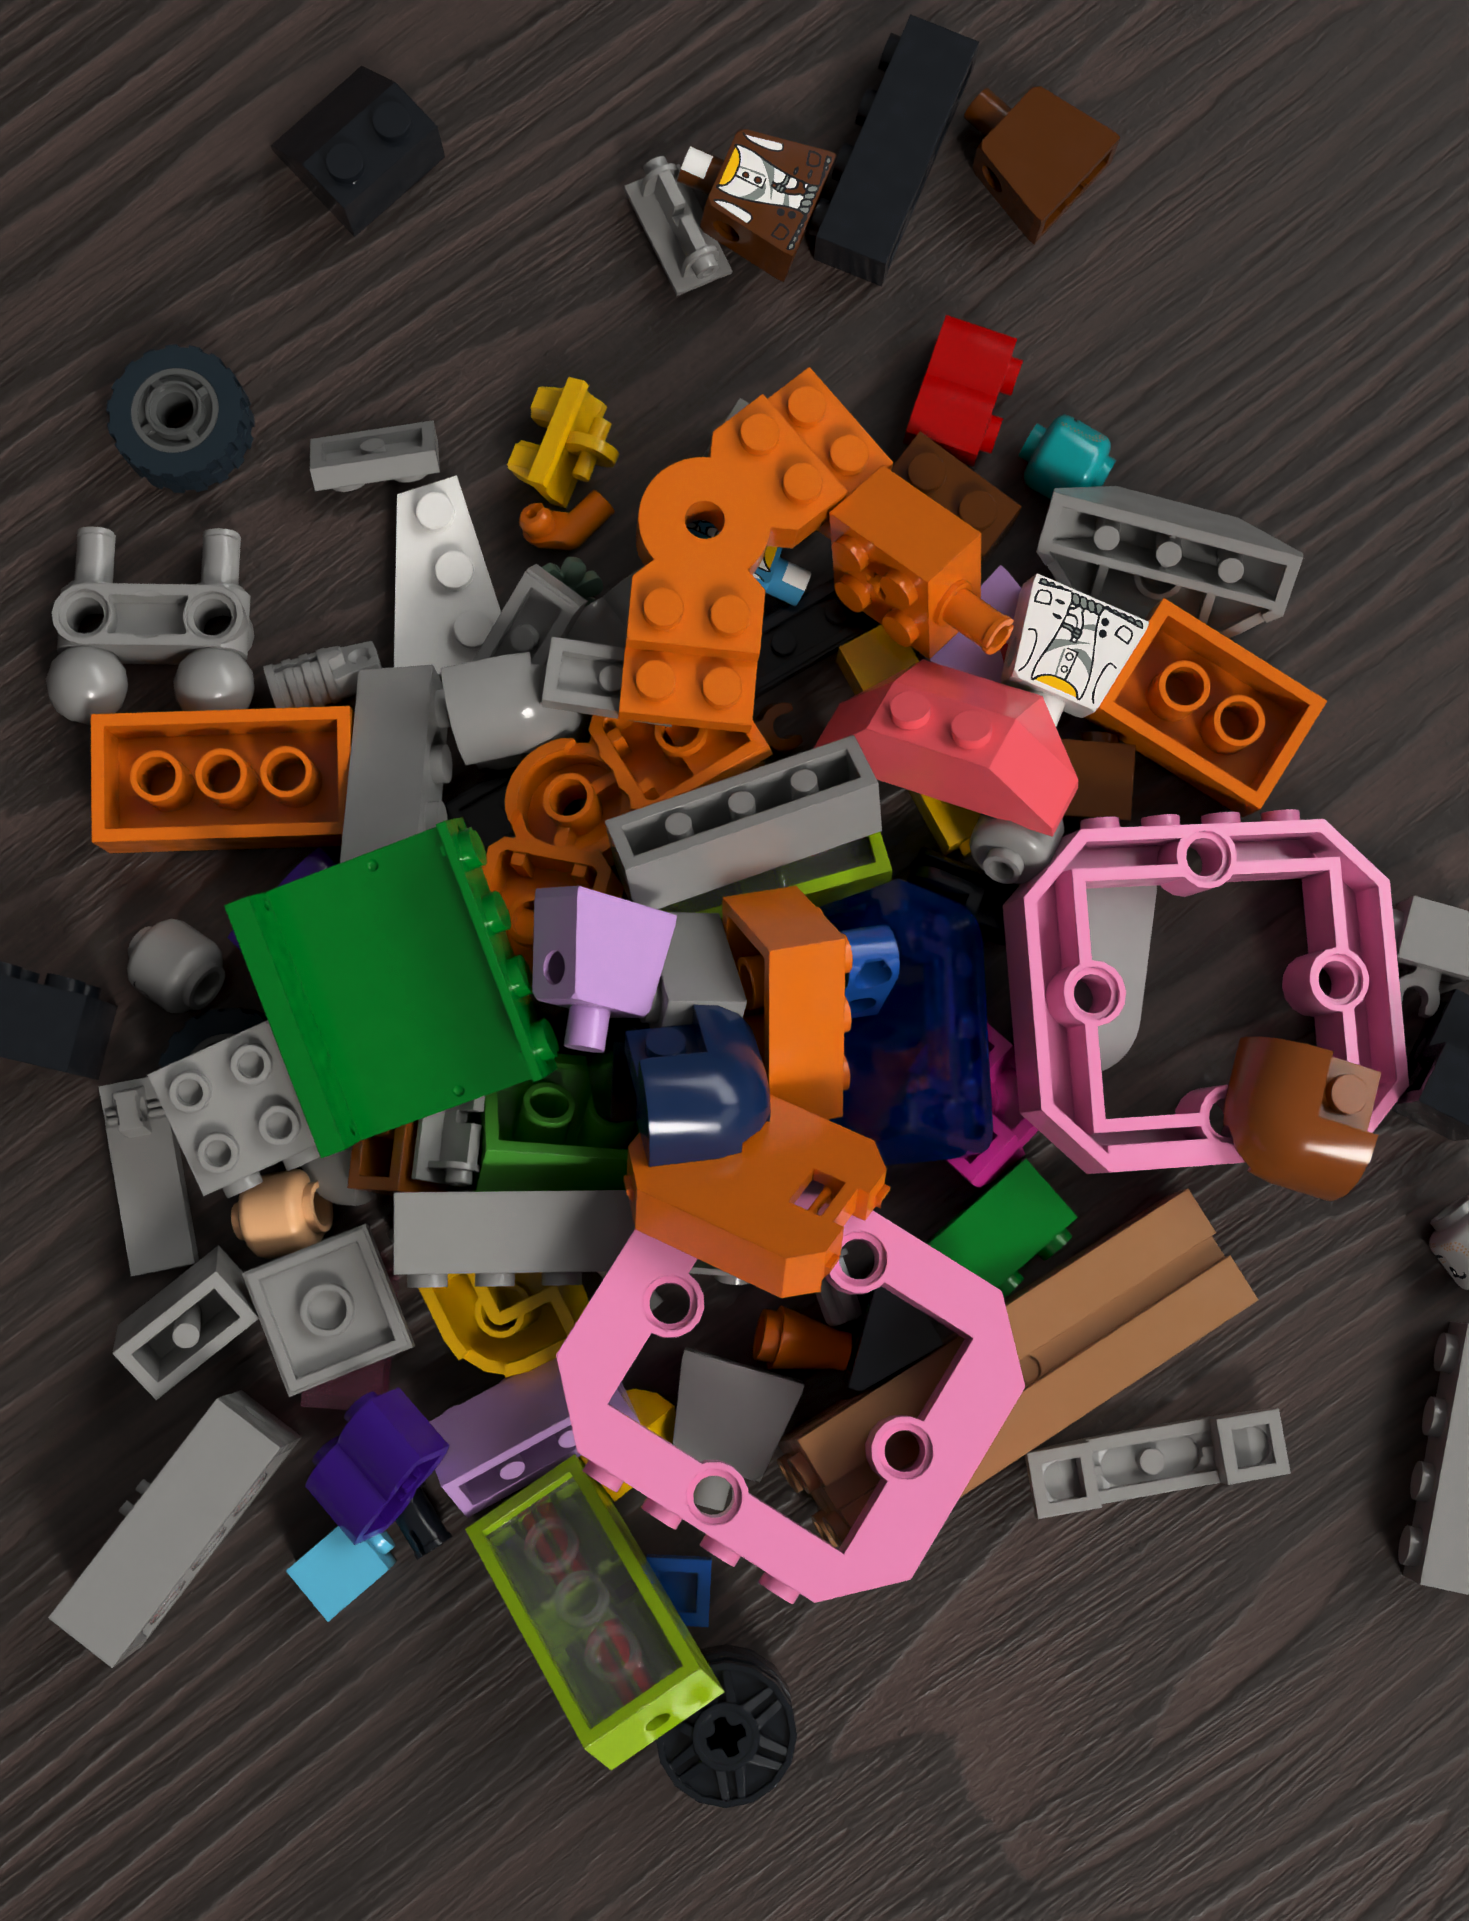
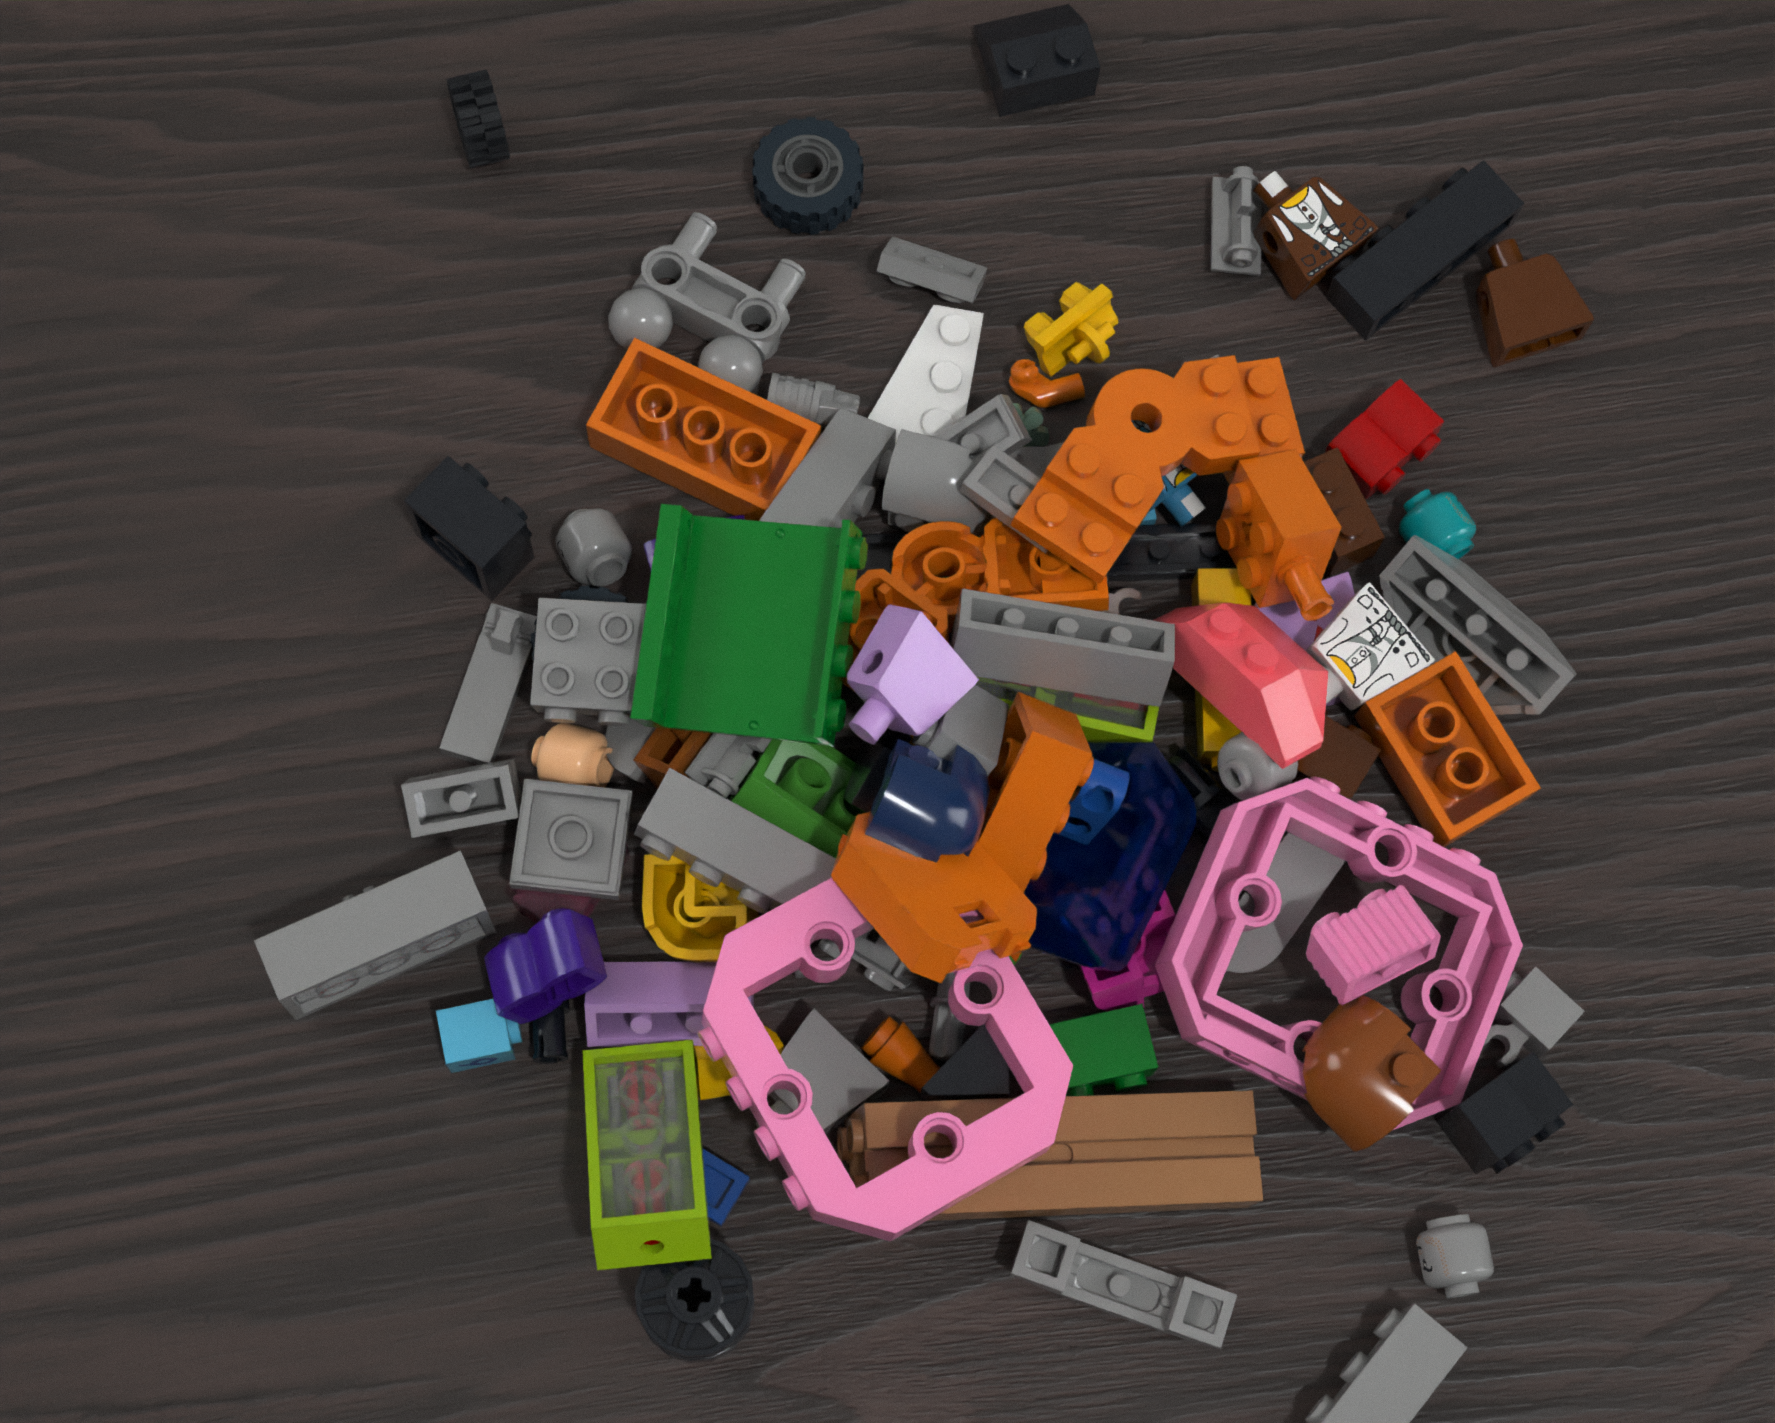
camera: 25 degrees right, 10 degrees down
none -> bright pink brick [1306,885,1441,1005]

